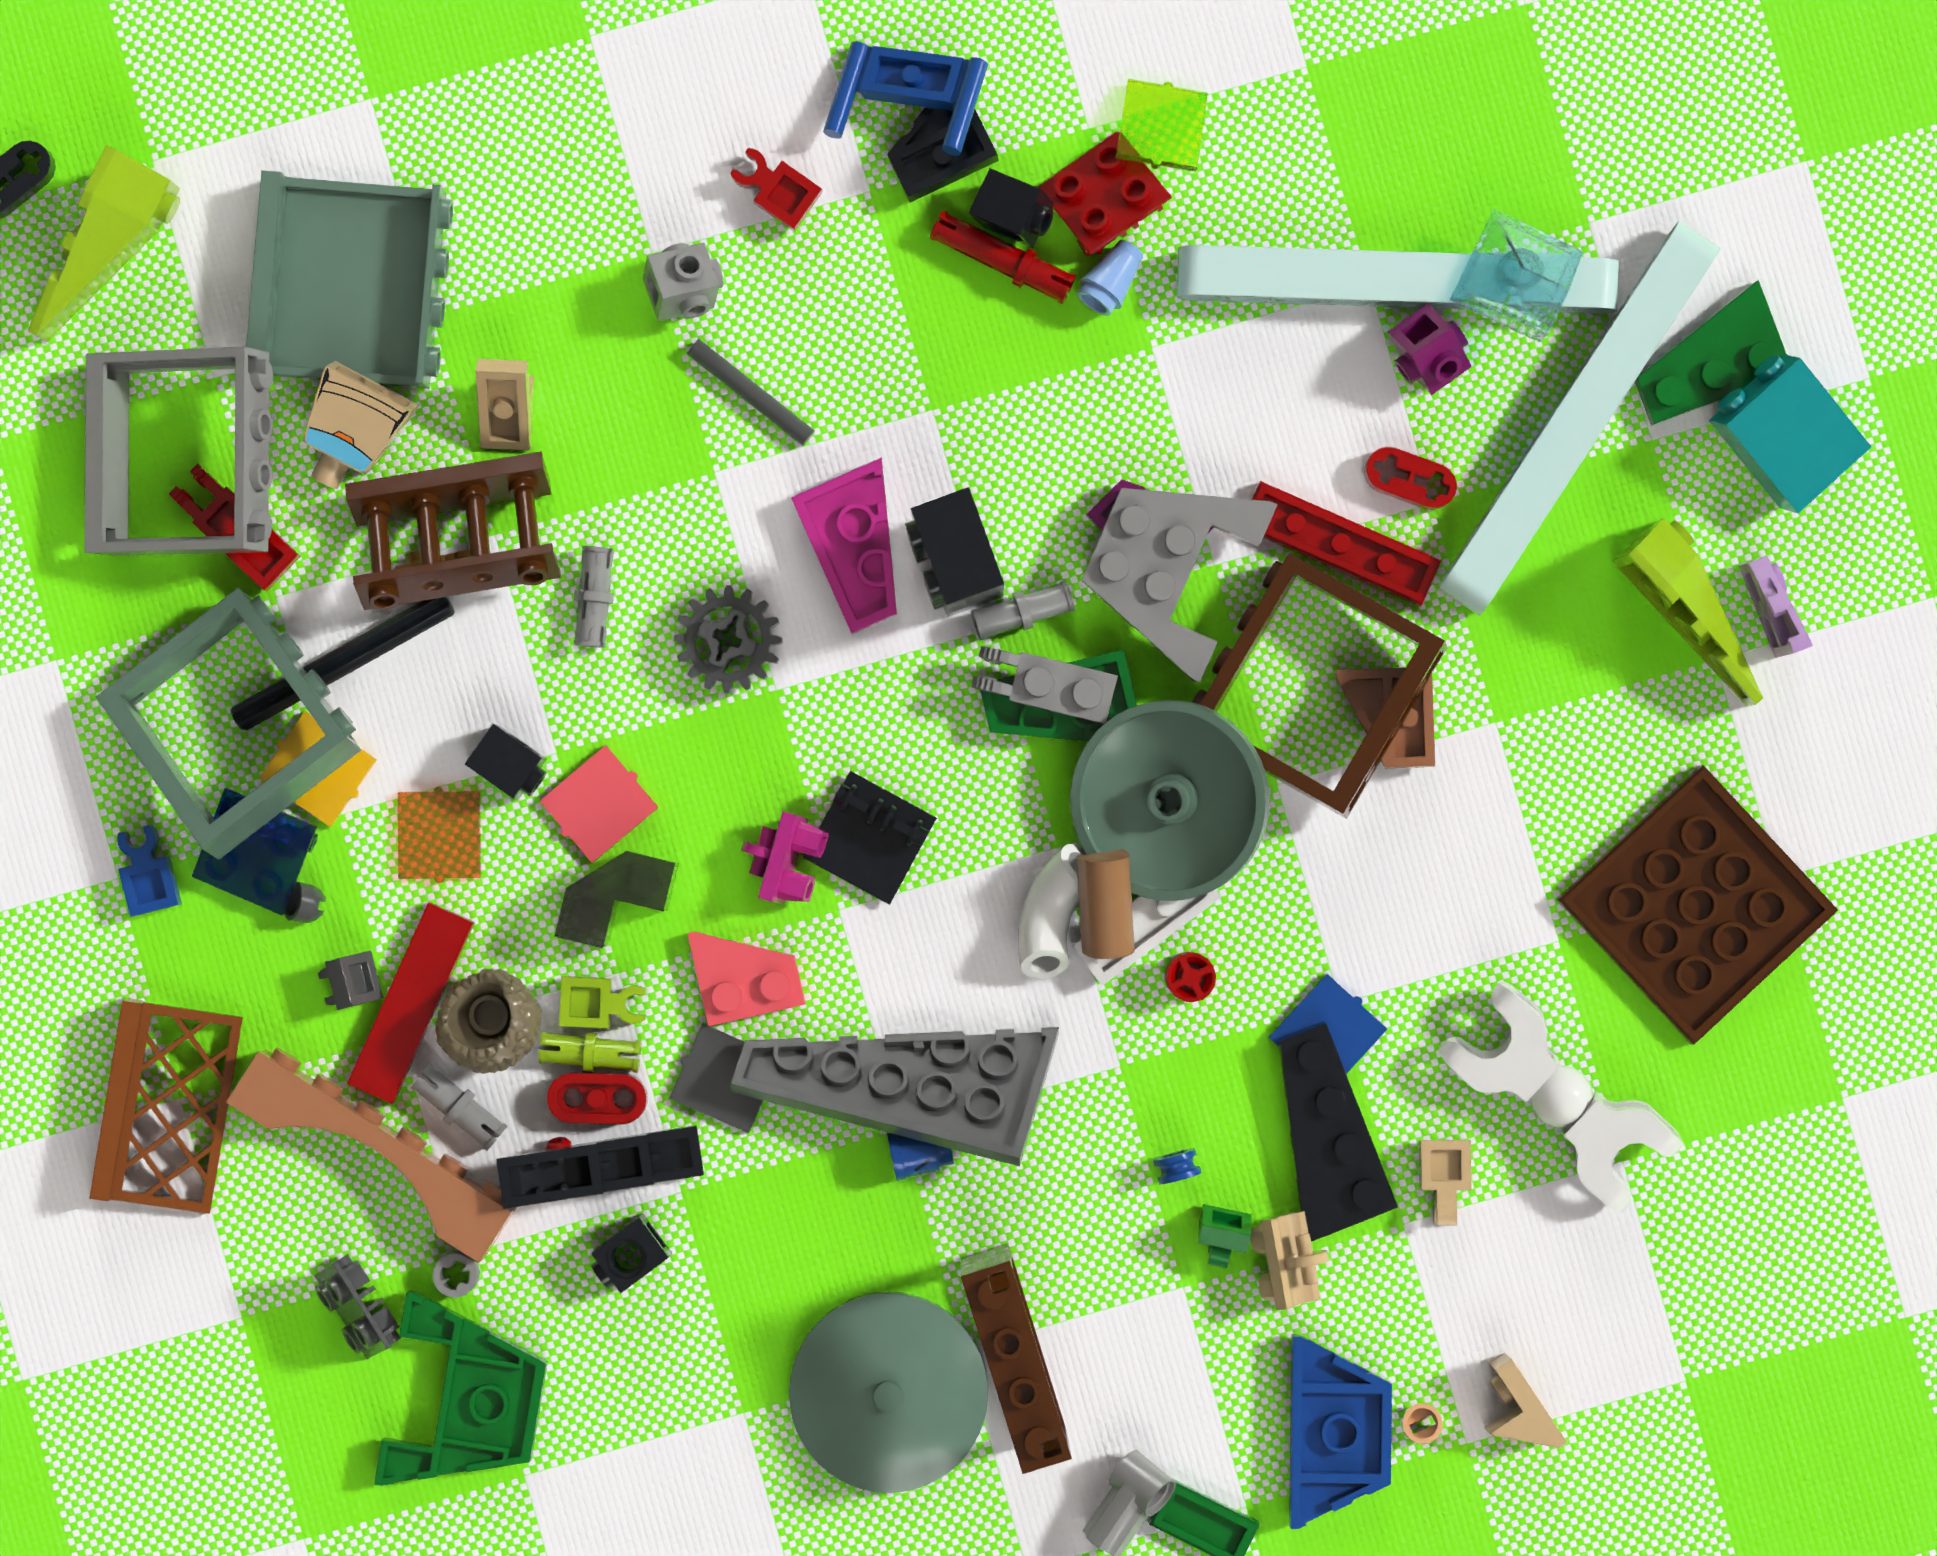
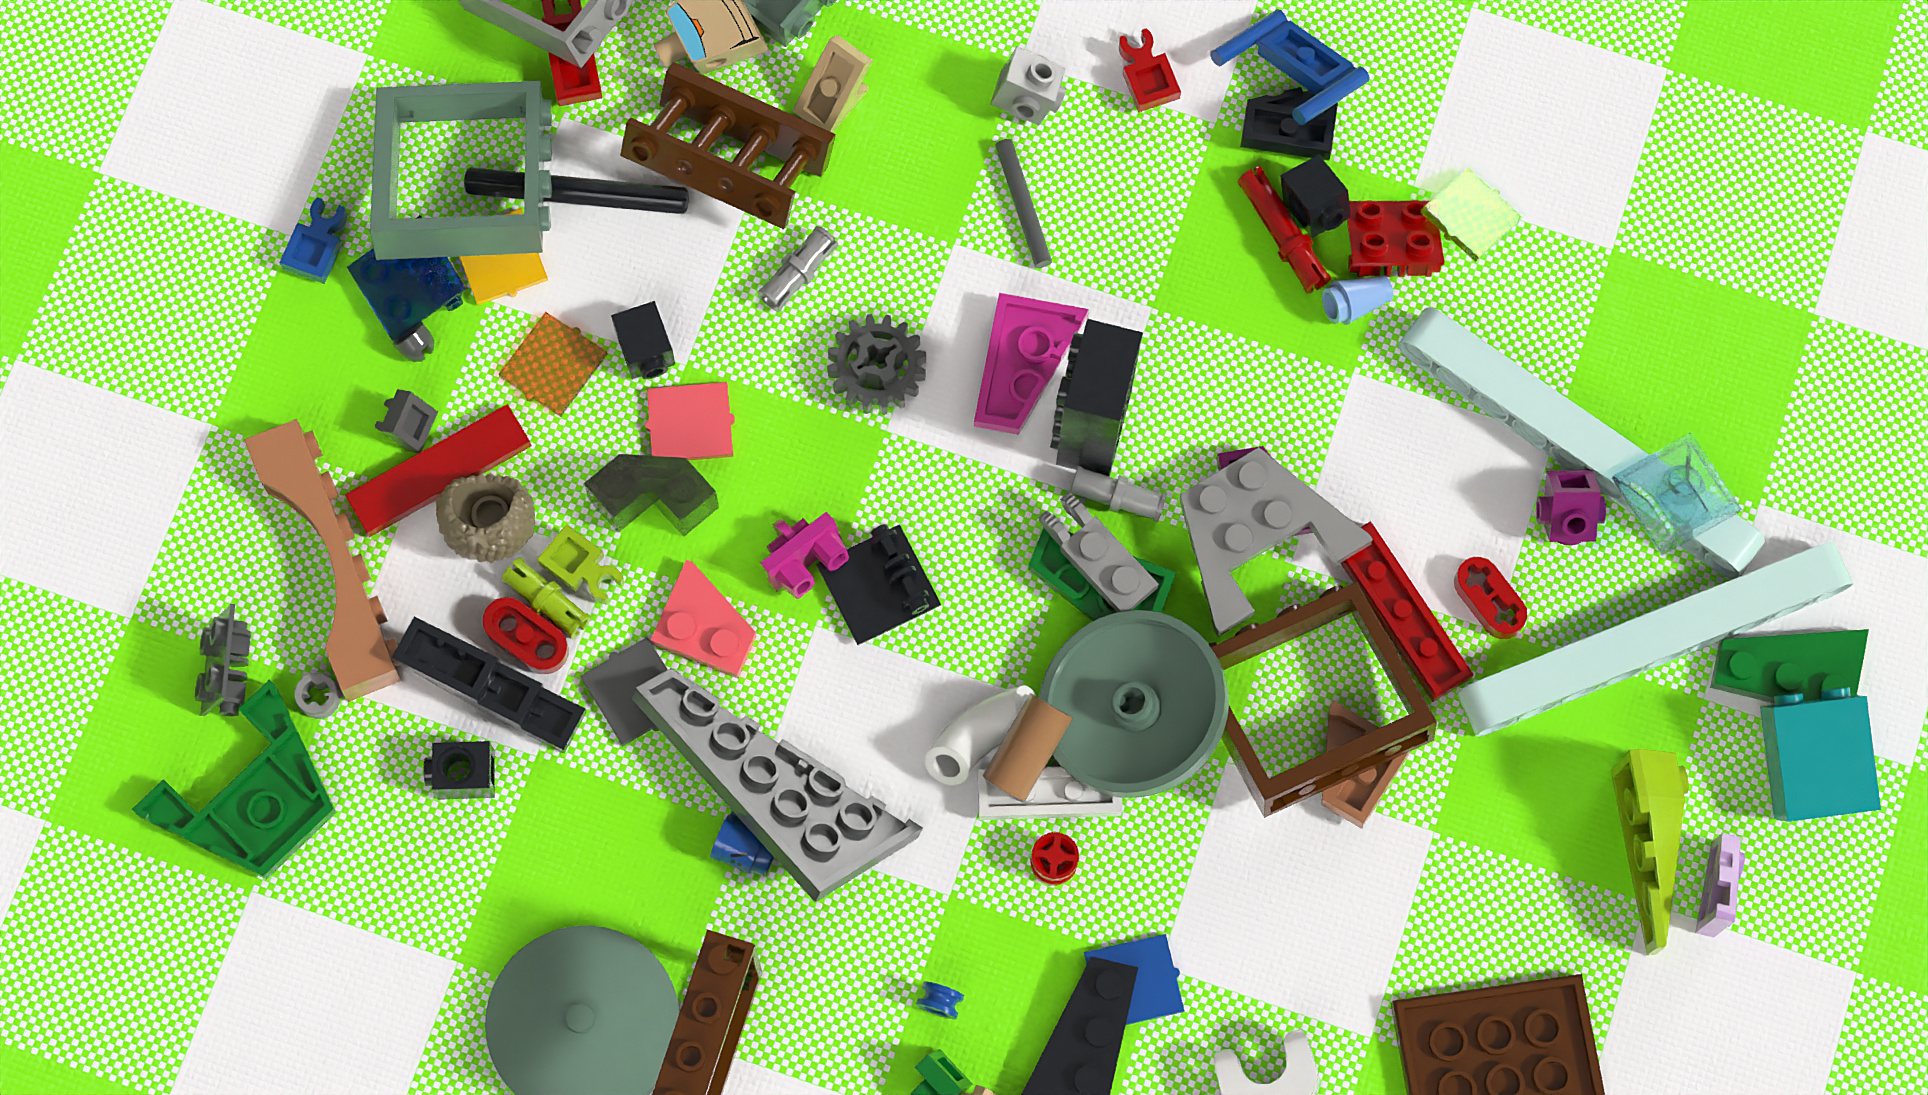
camera: 30 degrees right, 15 degrees down
dark orange fence [89,998,243,1214] -> none
light grey pin [411,1064,507,1151] -> none

